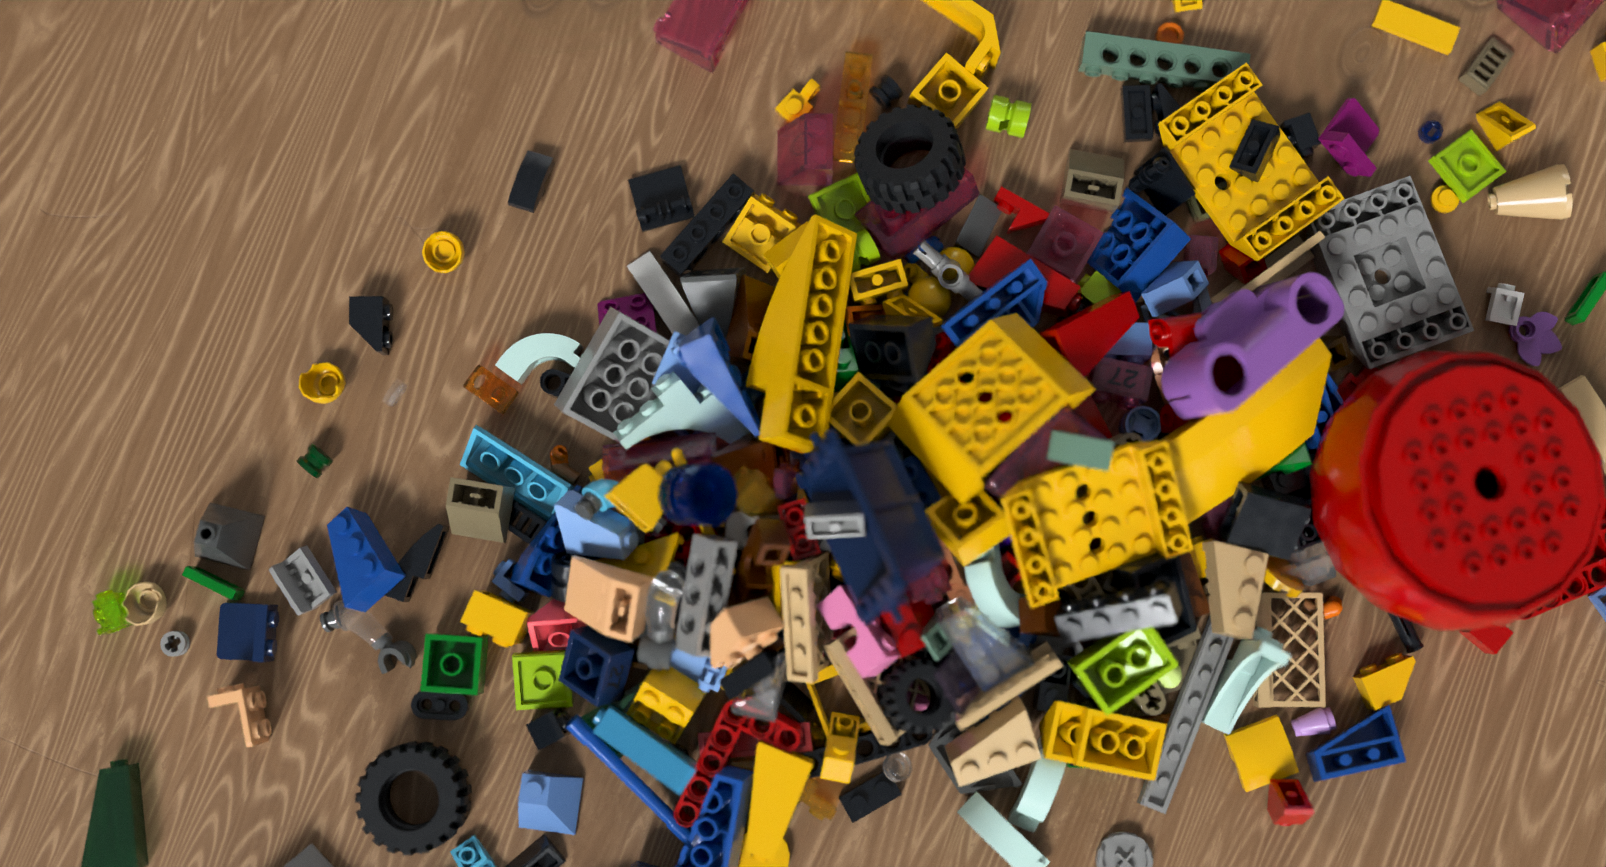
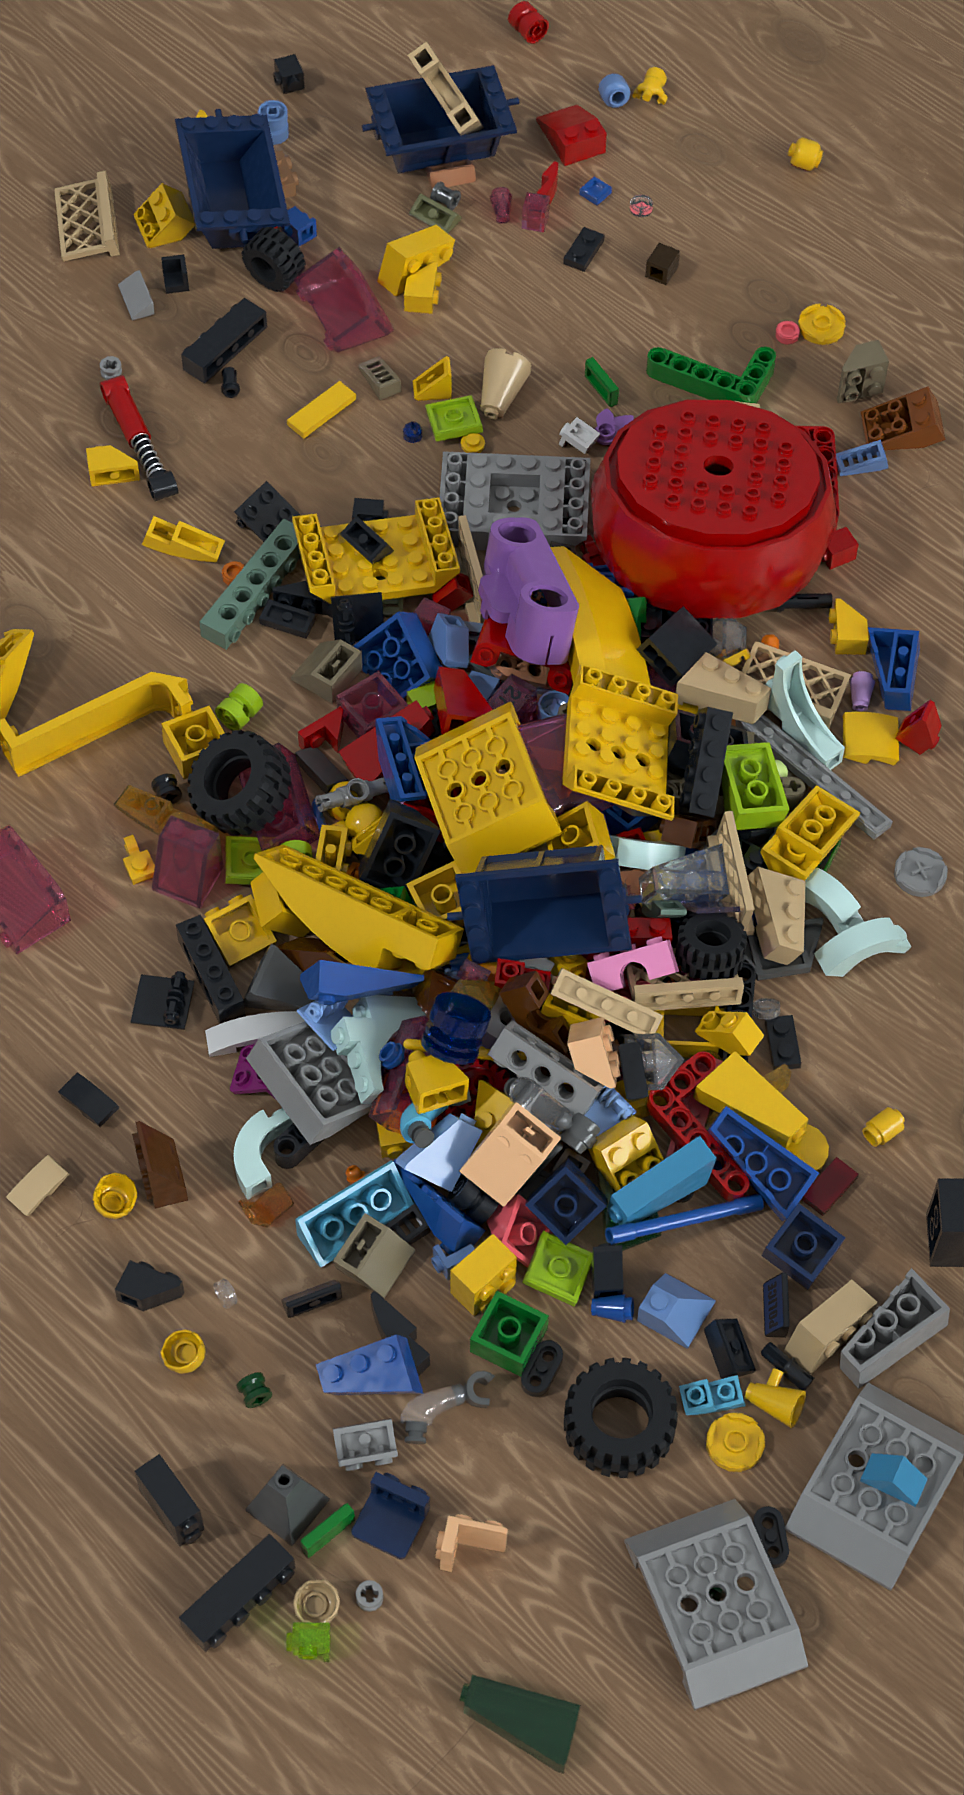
camera: 70 degrees left, 25 degrees down
light grey slope [804,500,866,539] -> none
sand green slope [1046,429,1114,471] -> none
magenta bracket [1318,98,1379,177] -> none
none -> tan slope [6,1155,69,1216]
none -> reddish brown slope [132,1121,188,1209]
none -> black brick [134,1454,205,1547]
none -> black brick [179,1533,296,1652]
none -> black hinge [234,481,300,542]
none -> black slope [281,1280,342,1318]
none -> blue plate [379,1042,405,1069]
none -> blue cone [591,1294,634,1323]

